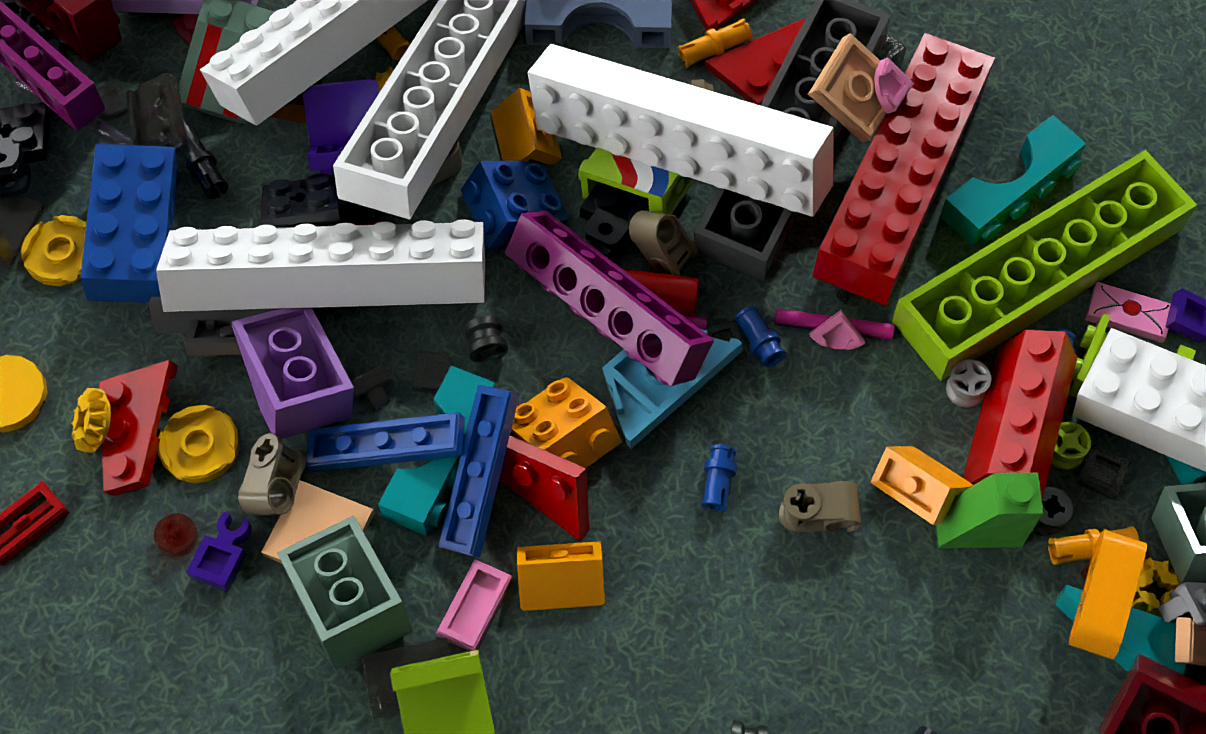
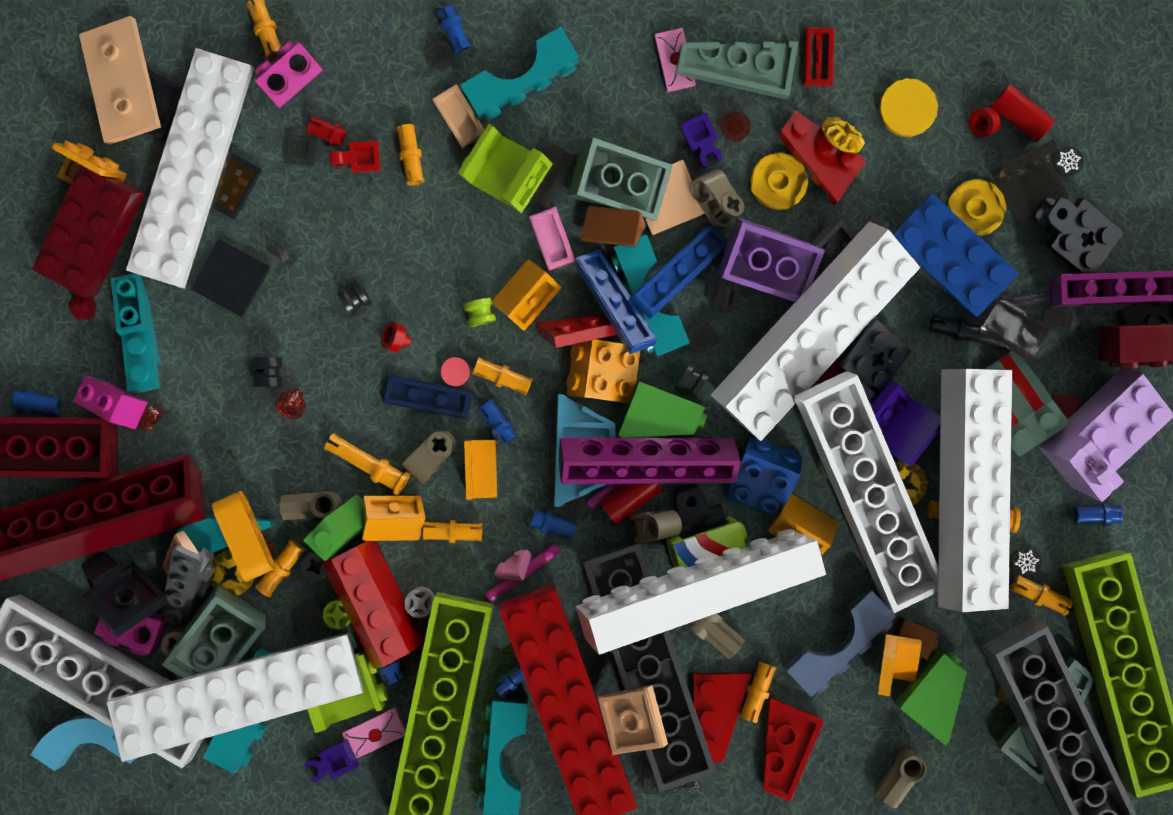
camera: 135 degrees right, 25 degrees up
bright pink tile [874,57,914,114] -> none
none -> clear red tile [275,389,307,419]
none -> dark tan piece [279,491,342,521]
none -> light orange pin [324,433,411,496]
none -> red tile [381,321,411,353]
none -> dark blue tile [382,375,474,420]
none -> light orange pin [423,520,483,543]
none -> coral tile [441,357,470,386]
none -> lime wheel [463,298,496,327]
none -> light orange panel [464,440,498,500]
none -> light orange pin [472,357,533,395]
none -> blue pin [492,662,525,699]
none -> dark orange slope [581,206,645,247]
none -> bright green slope [618,381,707,438]
none -> bright pink tile [654,28,696,92]
none -> sand green wing [675,41,799,100]

